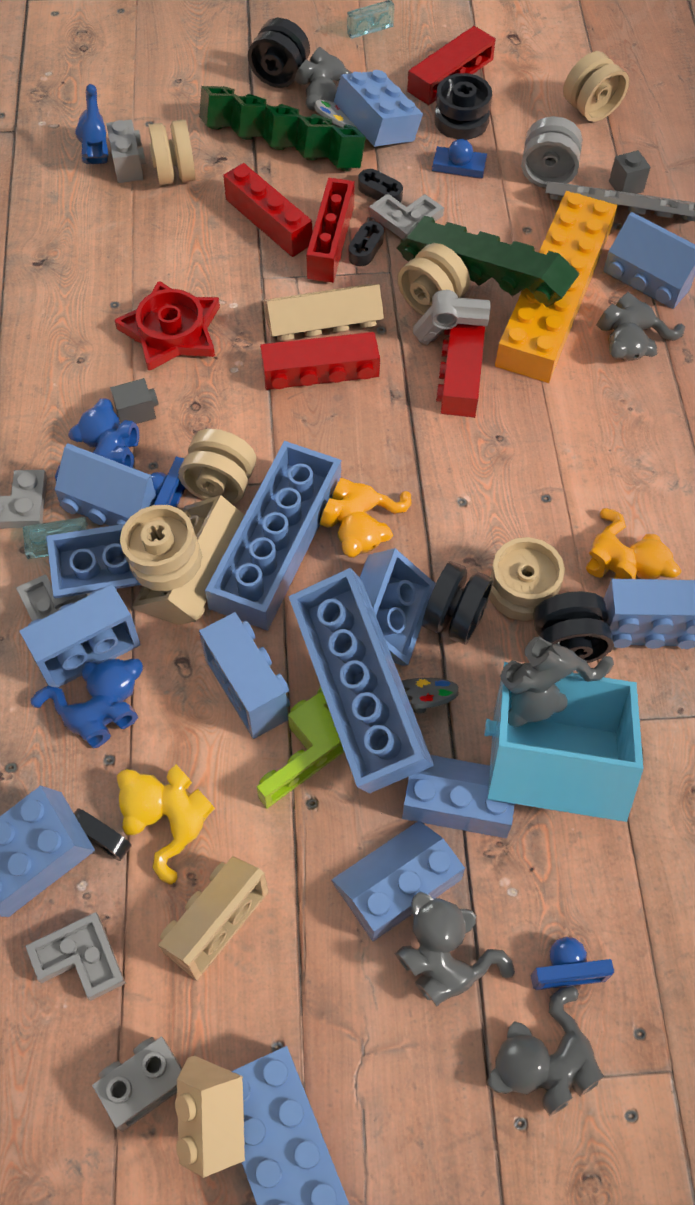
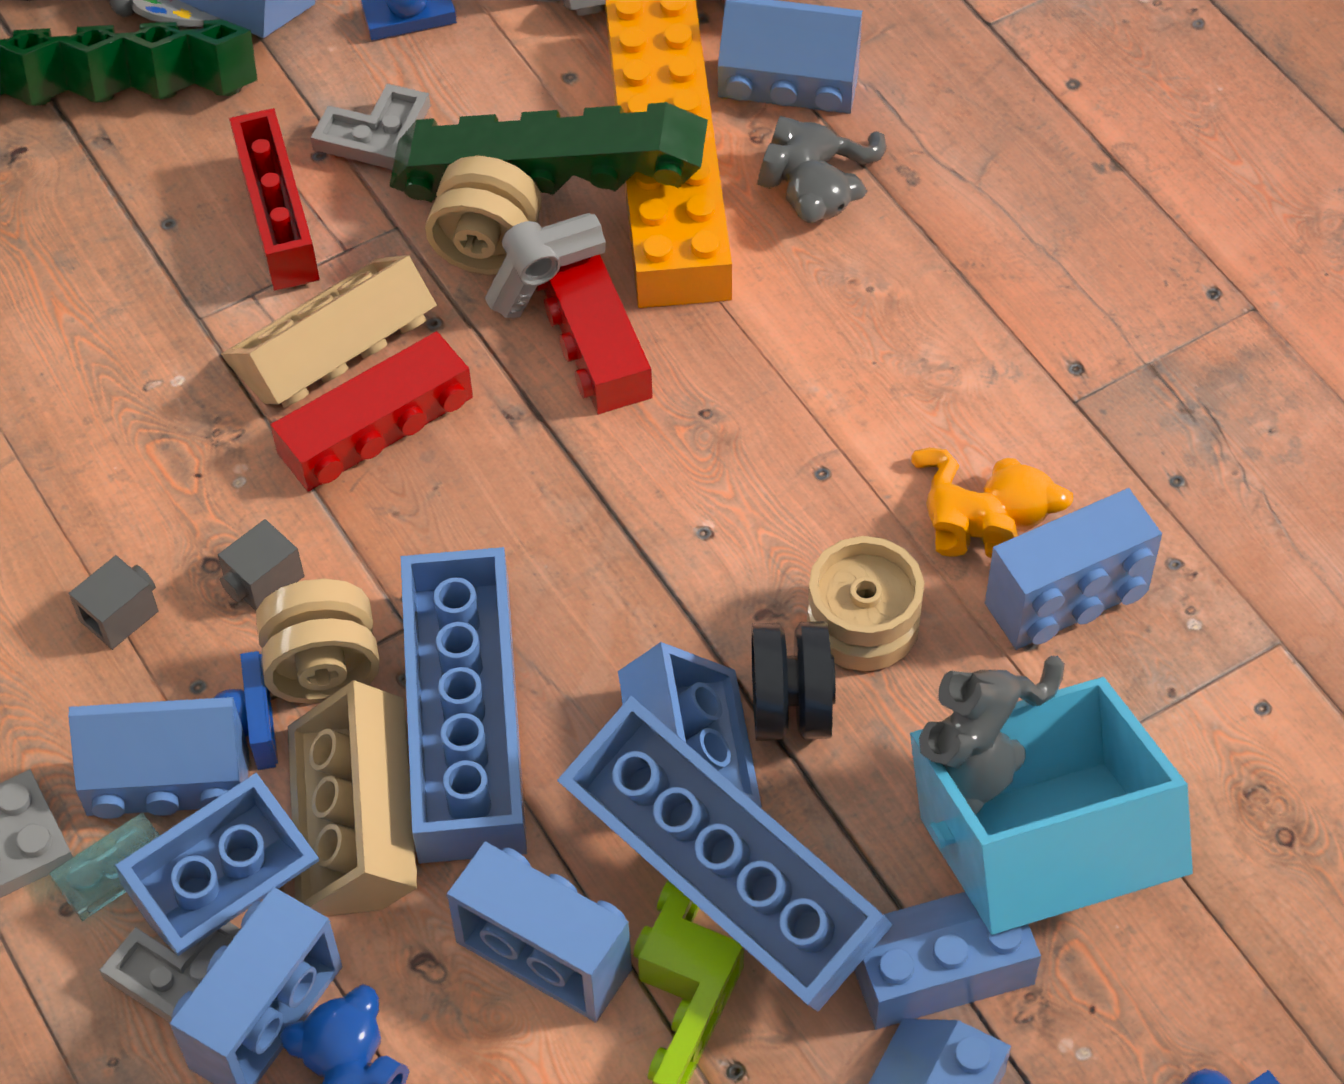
camera: 25 degrees left, 5 degrees down
blue animal [55,398,140,481] -> none
red plate [115,281,220,370] -> none
tan wheel [120,505,202,591] -> none
red brick [223,163,313,258] -> none
light orange animal [320,477,412,558] -> none
black beam [348,221,384,266] -> none
black beam [358,169,403,203] -> none
dark grey piece [402,678,459,714] -> none
black wheel [533,591,614,663] -> none
none -> dark grey brick [218,519,305,611]

